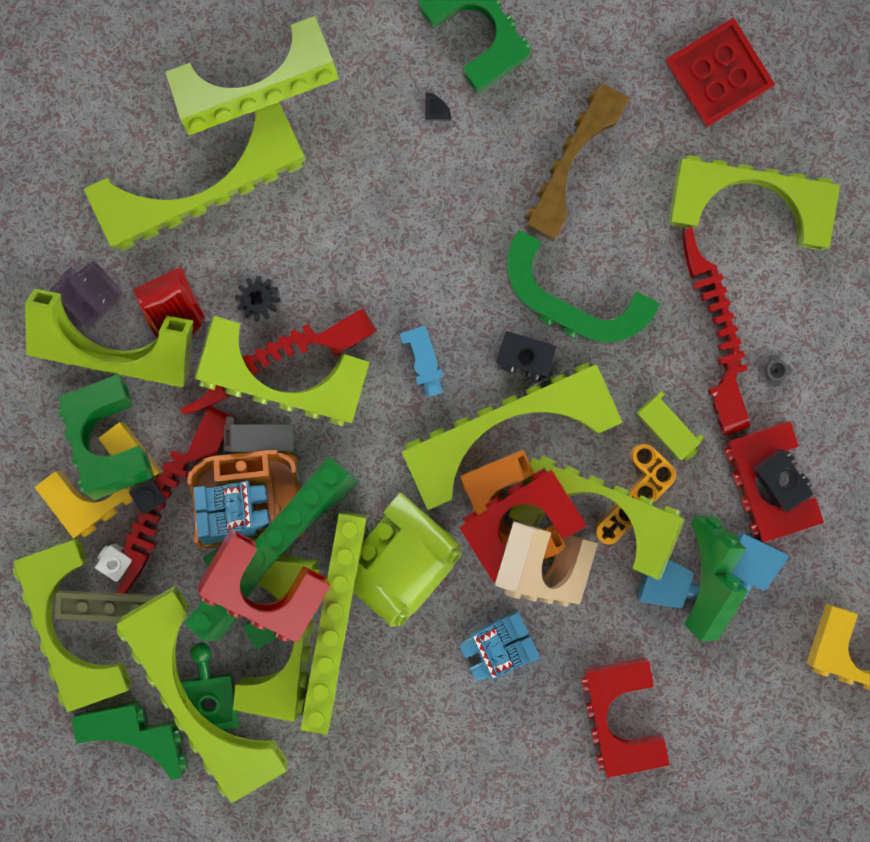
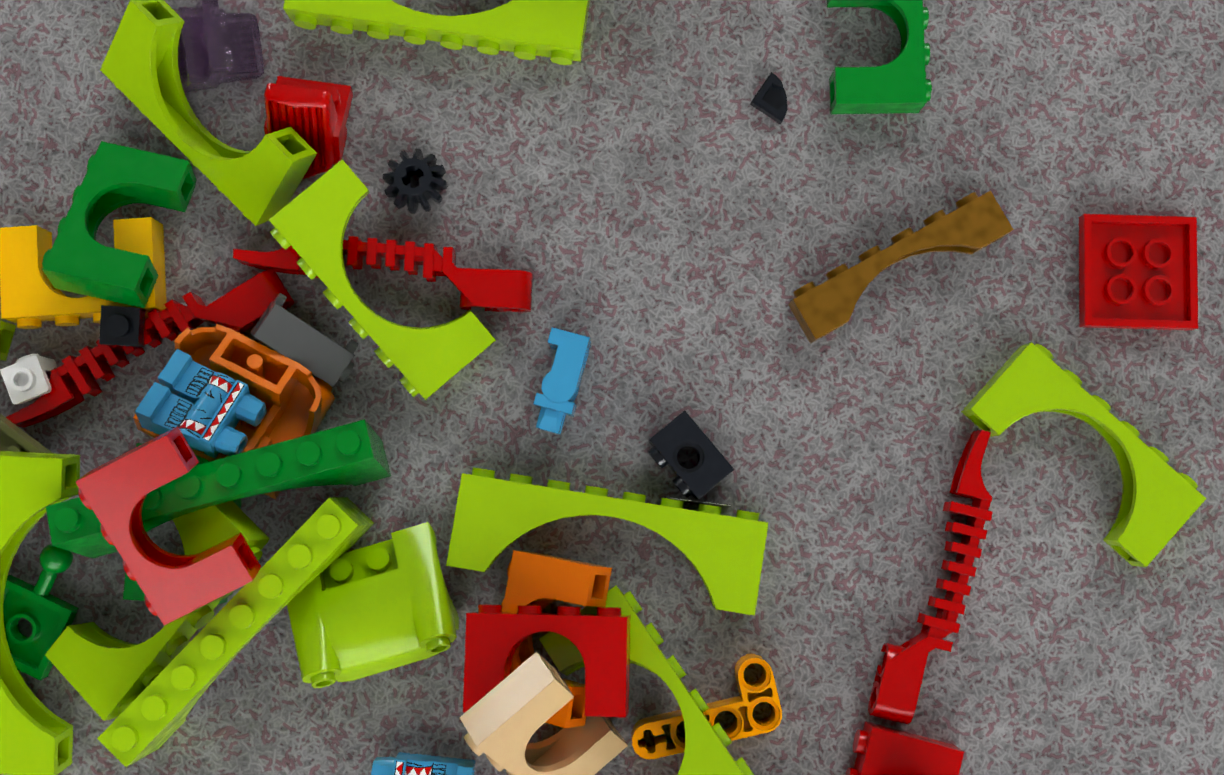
camera: 30 degrees right, 5 degrees down
green arch [506,229,660,343] -> none
lime brick [635,390,704,461] -> none
dark grey plate [759,355,792,387] -> none

